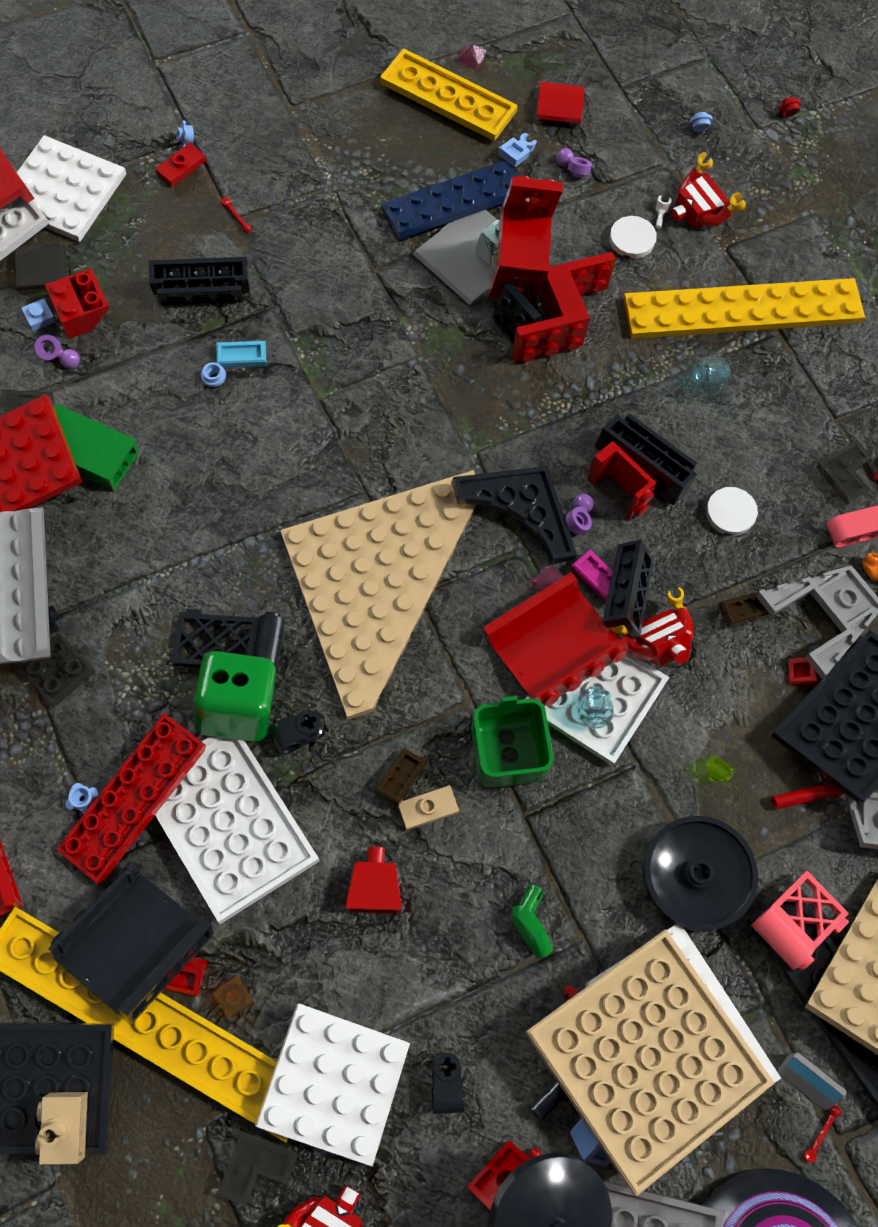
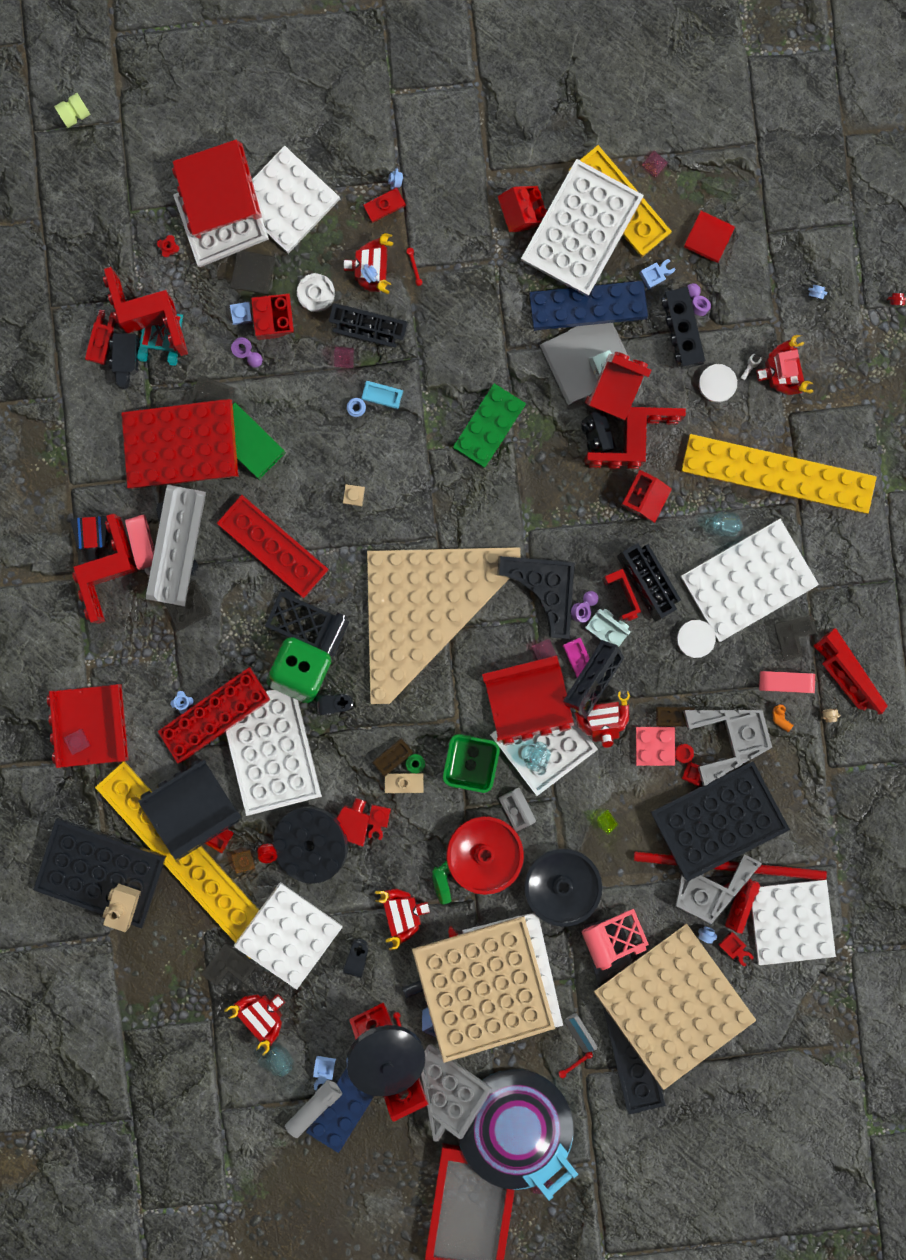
camera: 30 degrees right, 20 degrees up
none -> red plate [217,495,329,598]
none -> red tile [257,844,277,863]
none -> black plate [273,806,348,884]
none -> white tile [297,273,335,312]
none -> clear pink plate [334,347,354,368]
none -> tan plate [343,484,365,507]
none -> torso [344,233,393,294]
none -> light blue plate [361,264,378,283]
none -> red plate [368,805,391,840]
none -> torso [375,889,430,950]
none -> green plate [406,754,425,774]
none -> red dish [446,816,524,895]
none -> green plate [453,383,526,468]
none -> red slope [497,186,547,232]
none -> light grey slope [498,787,536,832]
none -> white plate [521,159,644,297]
none -> light aqua bracket [585,609,630,647]
none -> red slope [621,470,672,523]
none -> coral plate [636,727,675,766]
none -> black brick [661,287,706,370]
none -> red tile [675,744,694,763]
none -> white plate [680,519,819,642]
none -> coral panel [775,350,799,379]

